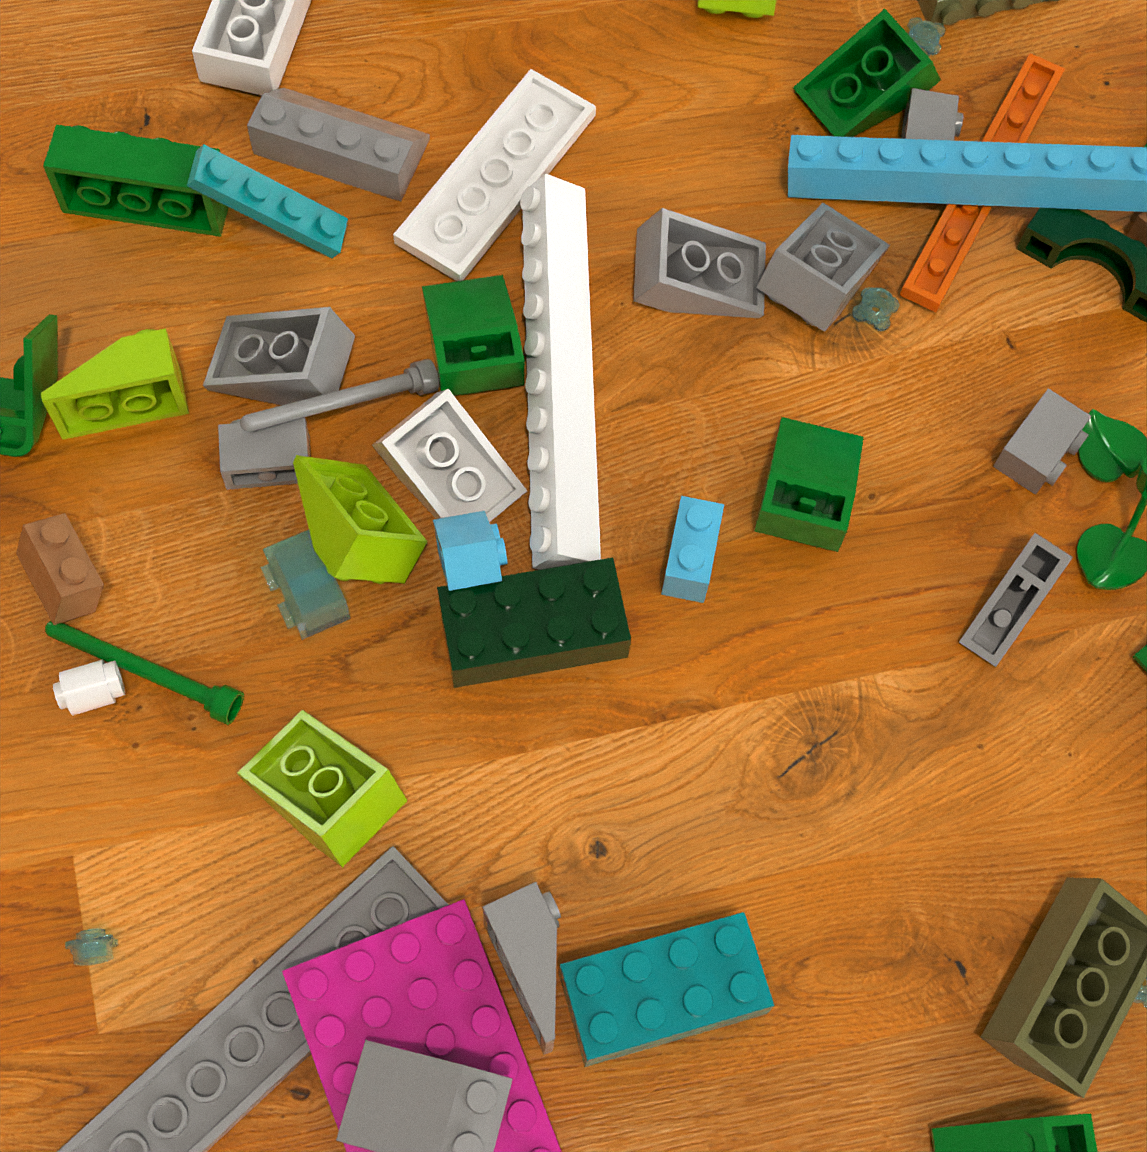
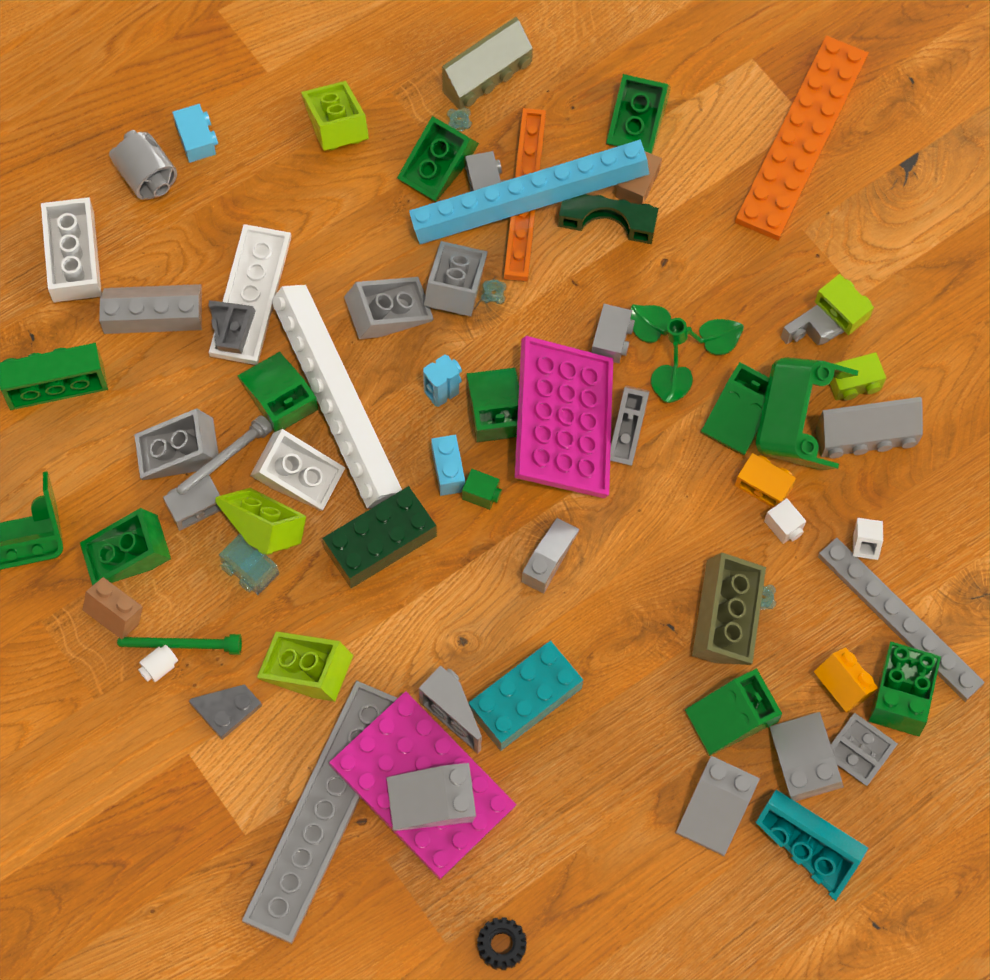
camera: 20 degrees left, 0 degrees up
lime slope [41,328,189,440] -> none
clear light blue plate [65,929,118,966] -> none
teal plate [187,144,348,258] -> none
medium azure brick [433,511,508,591] -> none
none -> green slope [80,508,171,586]
none -> flat silver wing [189,684,262,740]
none -> flat silver wing [208,300,256,354]
none -> medium azure brick [423,354,462,407]
none -> green brick [462,469,502,510]
none -> dark pink plate [515,336,613,498]
none -> light grey slope [522,518,579,594]

